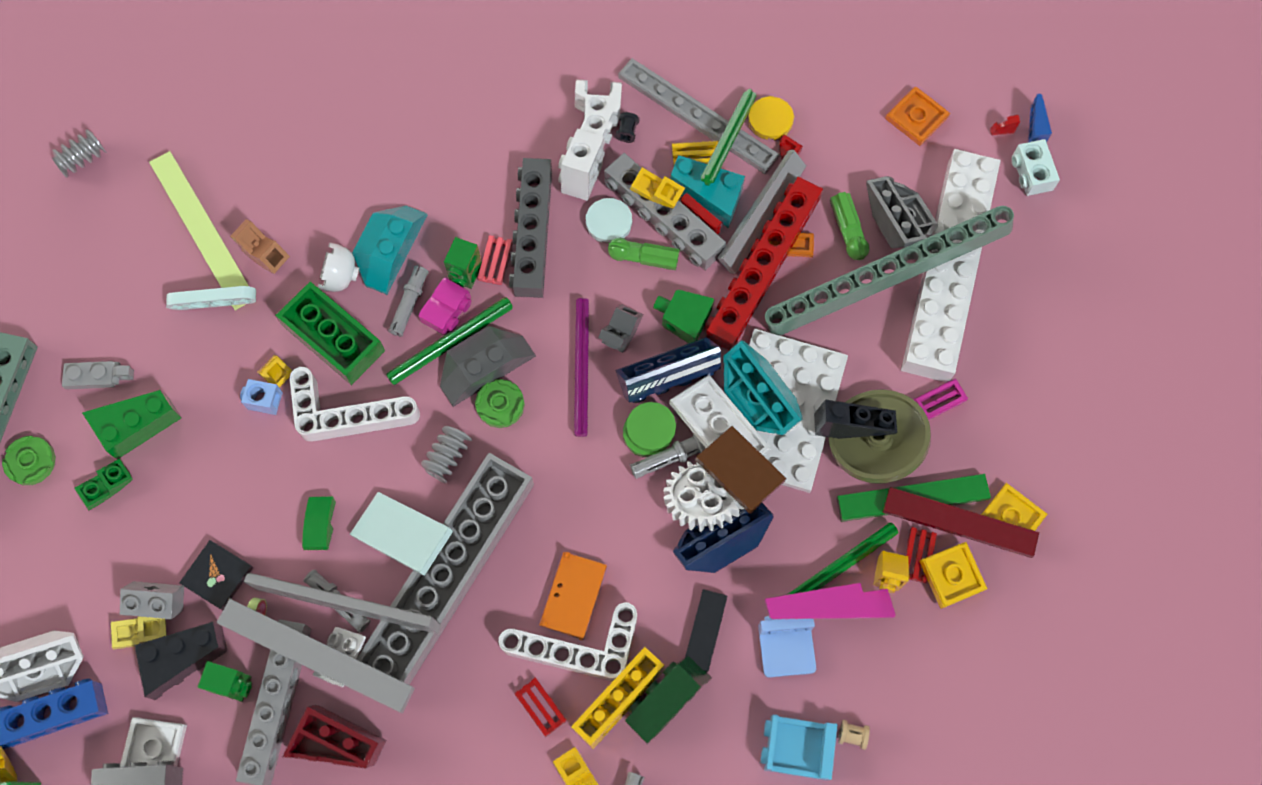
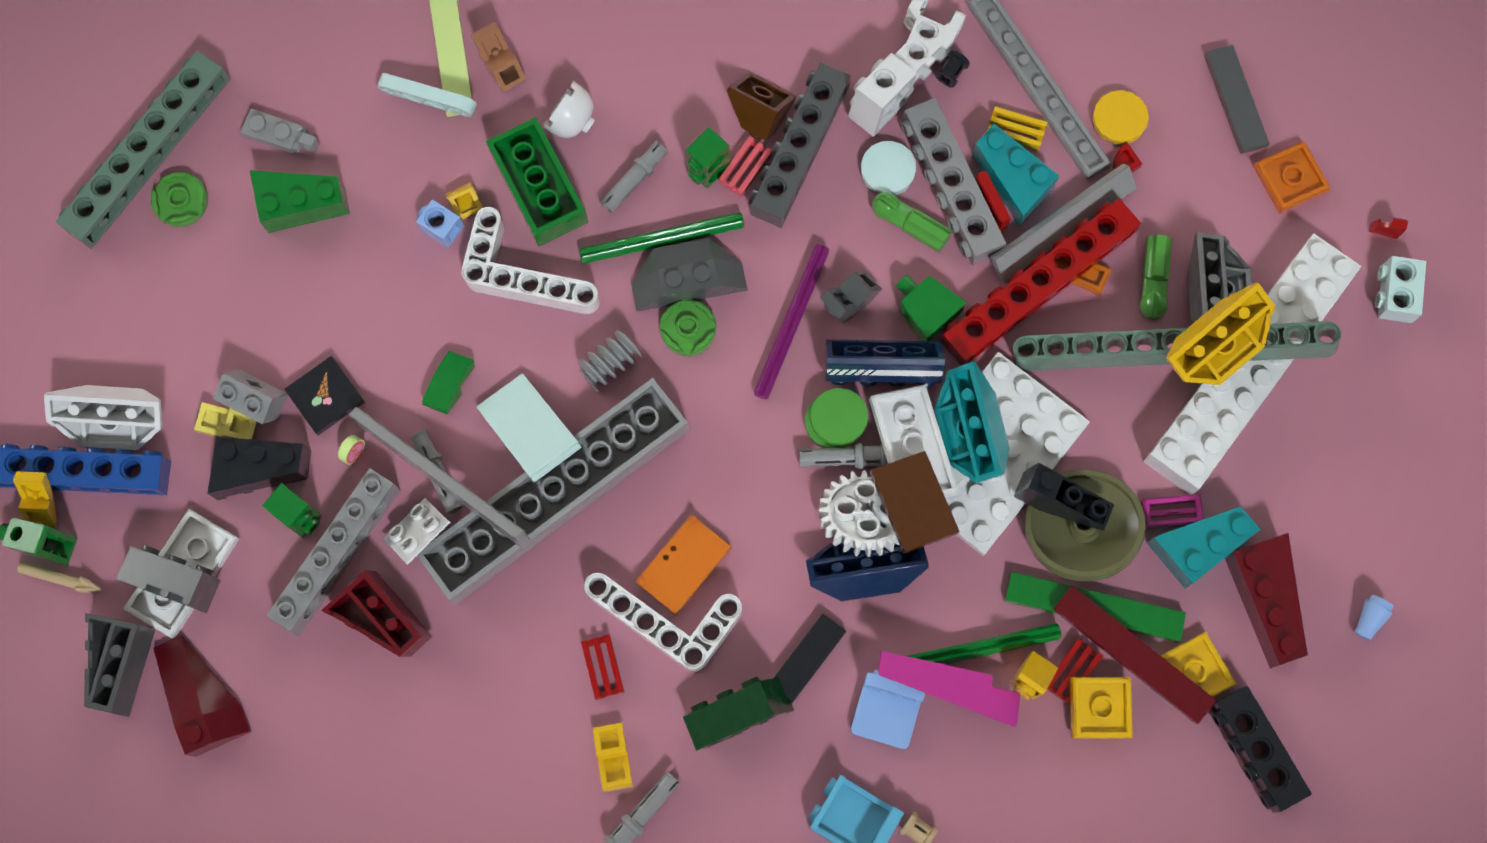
camera: 25 degrees right, 5 degrees up
green slope [74,459,133,511] -> none
light grey tile [217,599,415,713] -> none
teal wedge [352,205,428,295] -> none
dark pink brick [418,278,472,336] -> none
yellow brick [571,647,665,749] -> none
yellow slope [629,167,685,208] -> none
axle [701,89,757,186] -> none
blue slope [1028,93,1052,143] -> none
none -> reddish brown slope [727,71,796,141]
none -> teal wedge [1147,507,1261,589]
none -> yellow wedge [1166,282,1275,385]
none -> dark grey tile [1205,45,1270,154]
none -> black brick [1210,685,1312,813]
none -> dark red wedge [1225,533,1308,669]
none -> light blue cone [1354,594,1394,641]

